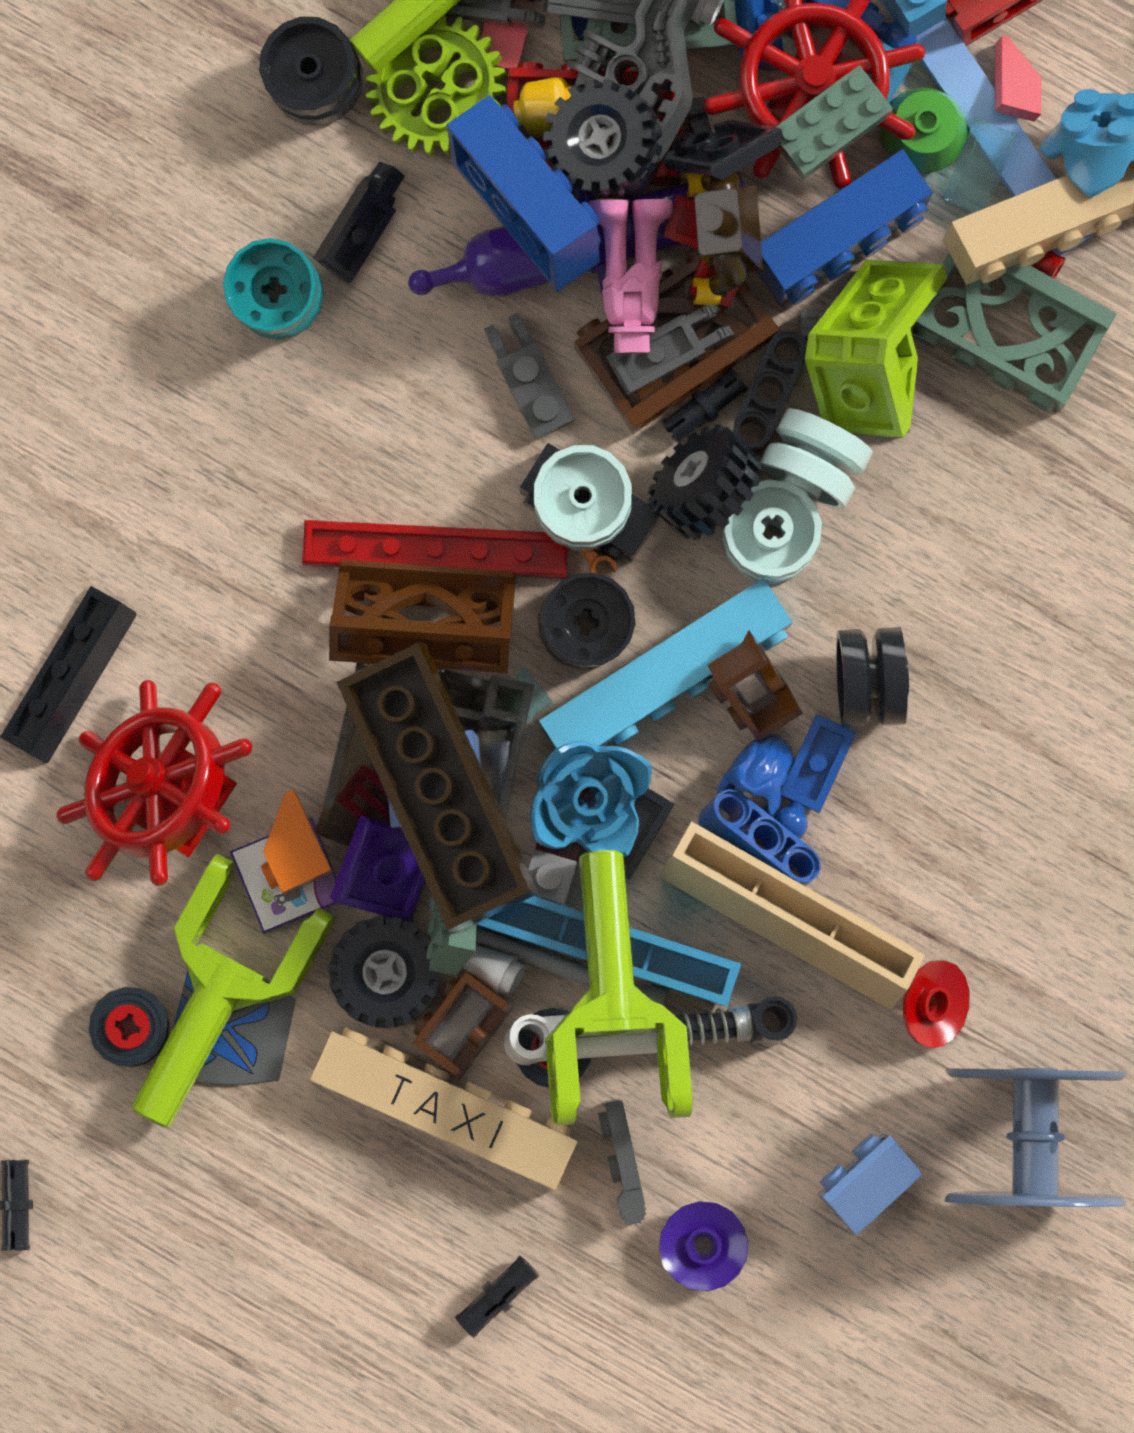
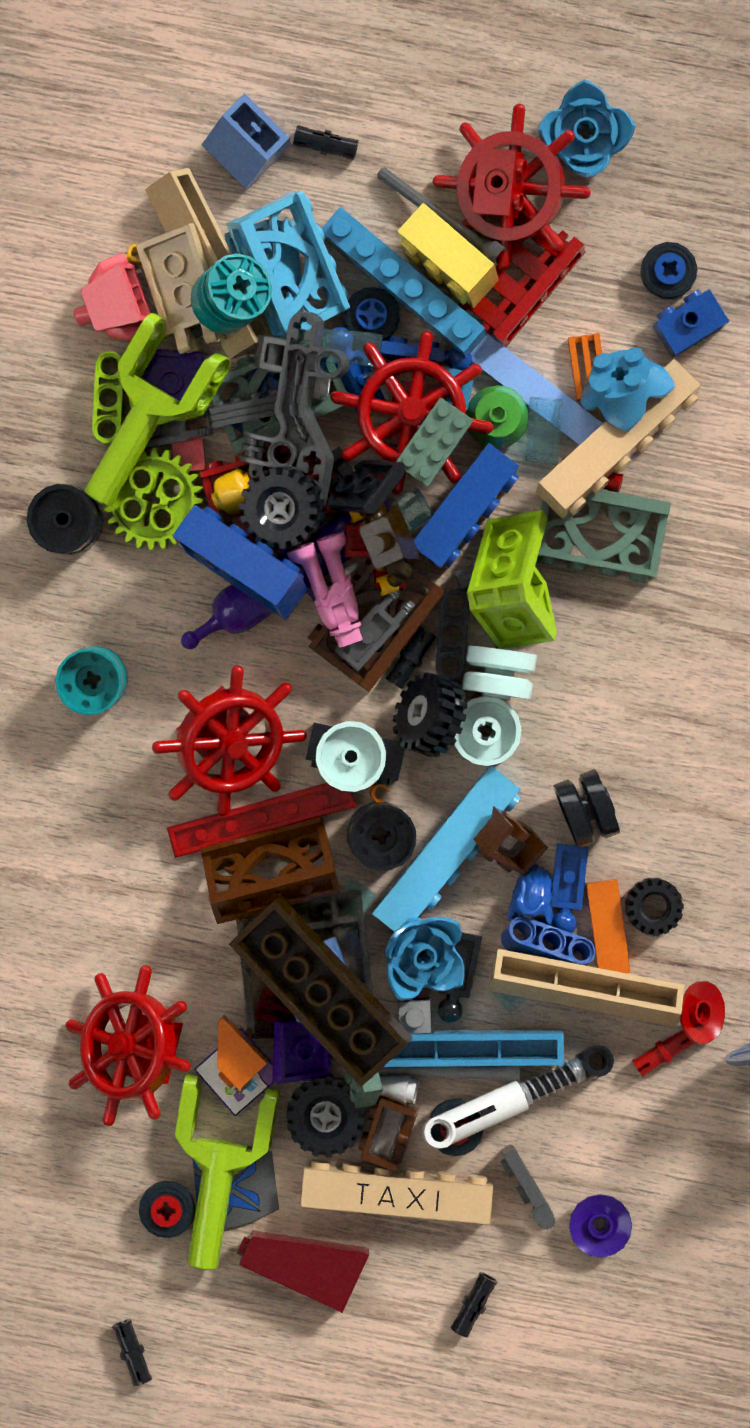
camera: 15 degrees left, 5 degrees up
black slope [0,586,136,763] -> none
black hinge [313,162,405,283] -> none
dark grey hinge [484,313,575,441] -> none
lime piece [545,850,693,1125] -> none
medium blue slope [817,1133,923,1236] -> none
coral tile [995,36,1041,122] -> none
none -> red piece [152,665,307,816]
none -> dark red slope [237,1231,369,1313]
none -> clear light blue tile [392,487,433,533]
none -> orange tile [568,333,602,401]
none -> orange tile [586,879,631,973]
none -> black tyre [625,878,684,936]
none -> red pin [632,1029,696,1078]

